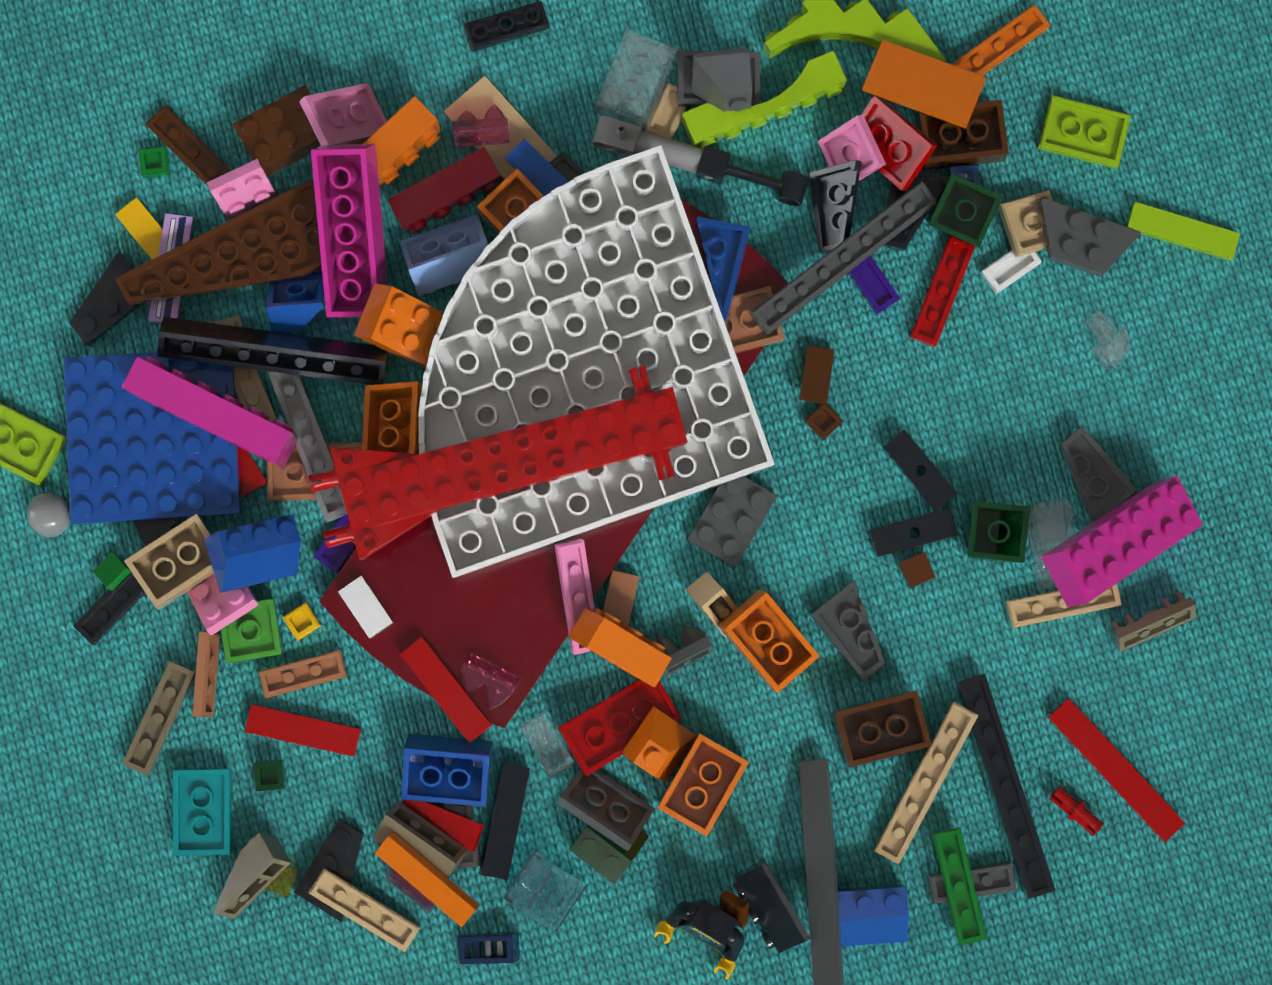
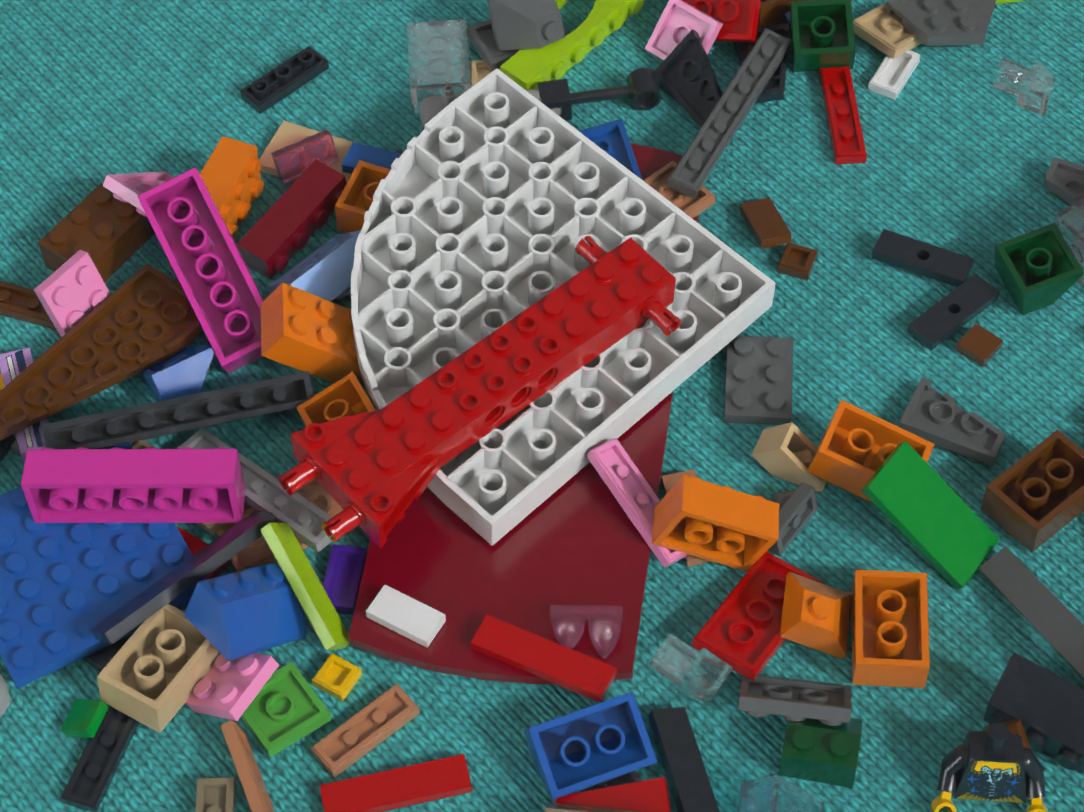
camera: 20 degrees left, 30 degrees down
dark purple tile [847,255,900,316] -> none
none -> black tile [90,510,278,644]
none -> lime tile [261,523,349,650]
none -> green tile [861,441,1000,590]

